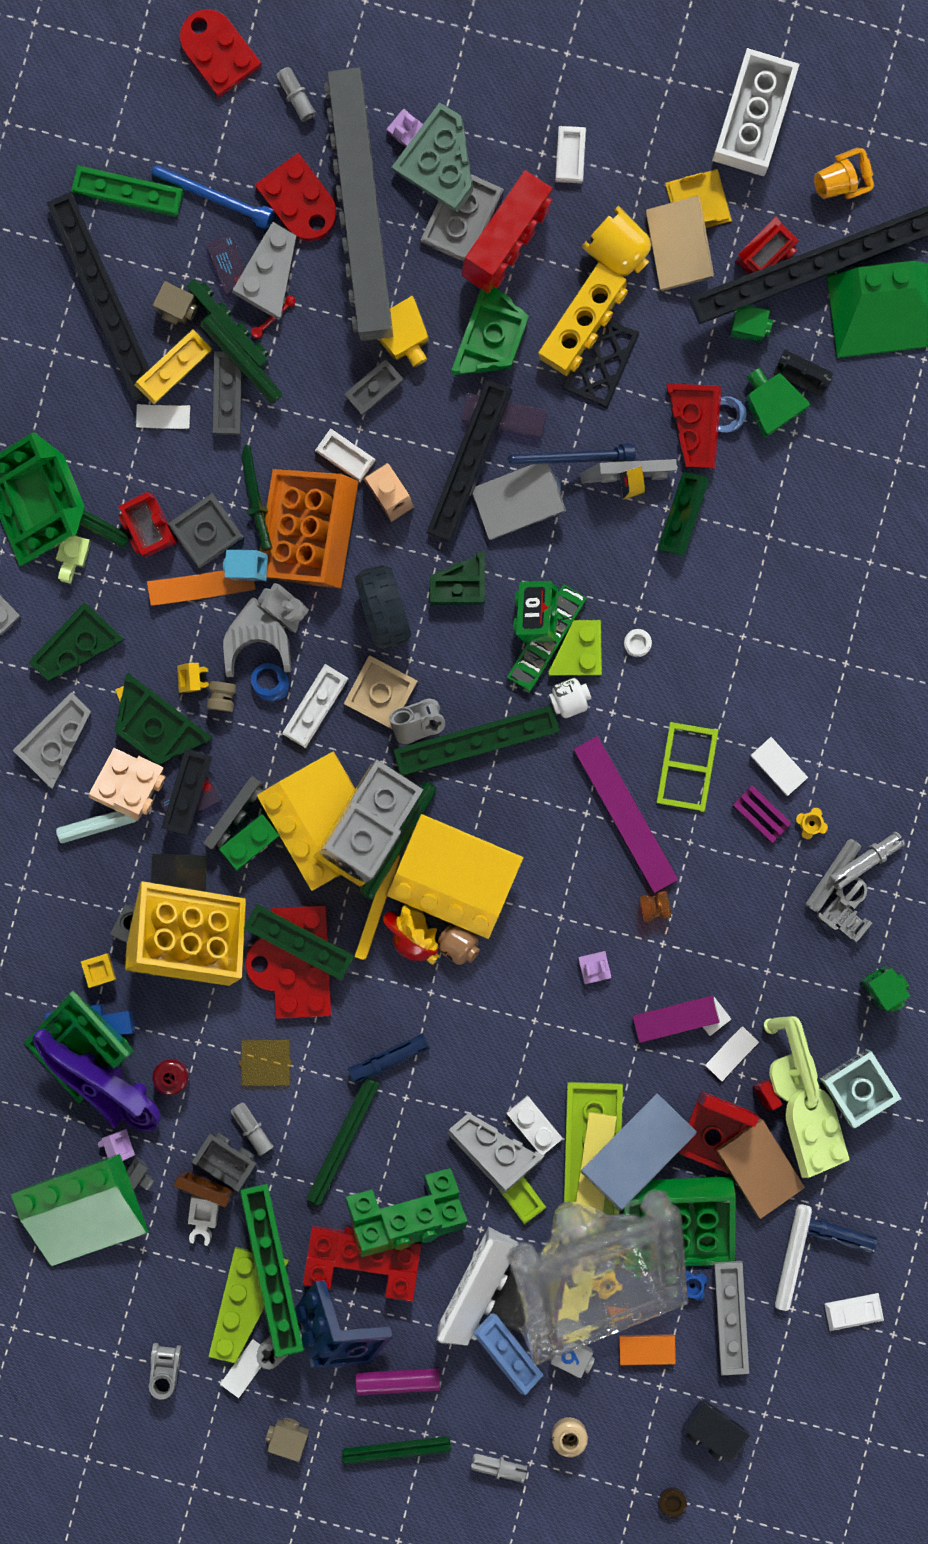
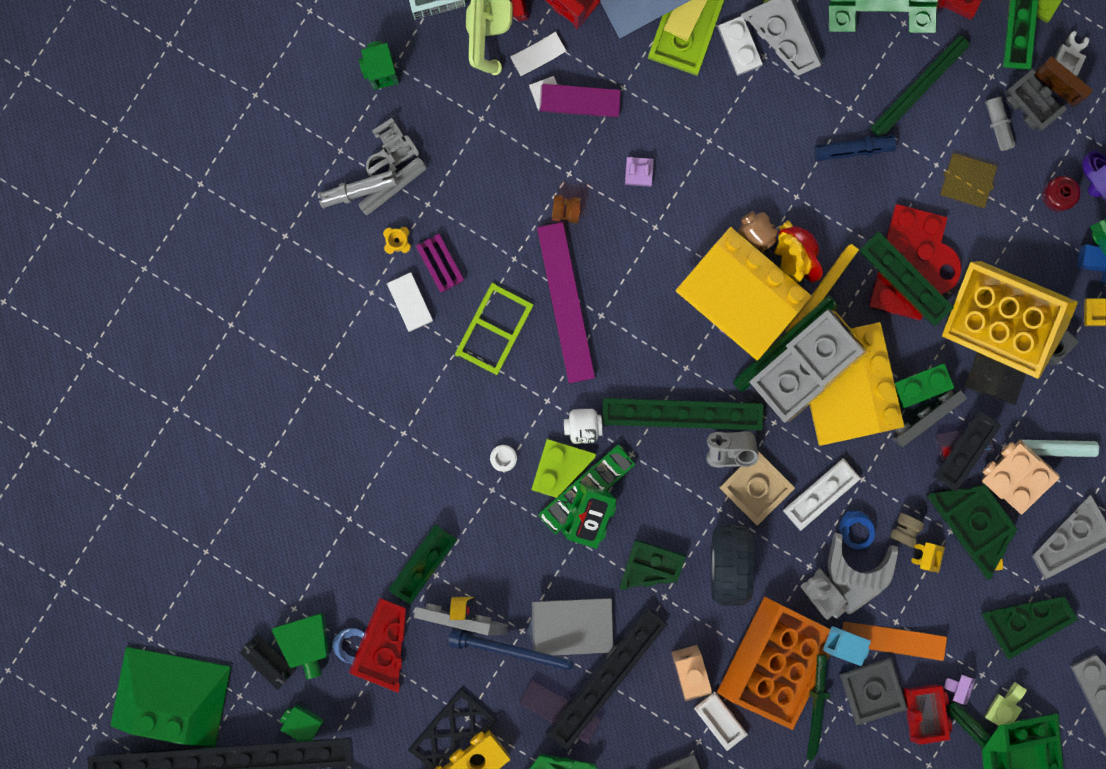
camera: 160 degrees left, 0 degrees up
none -> lavender tile [944,675,976,705]

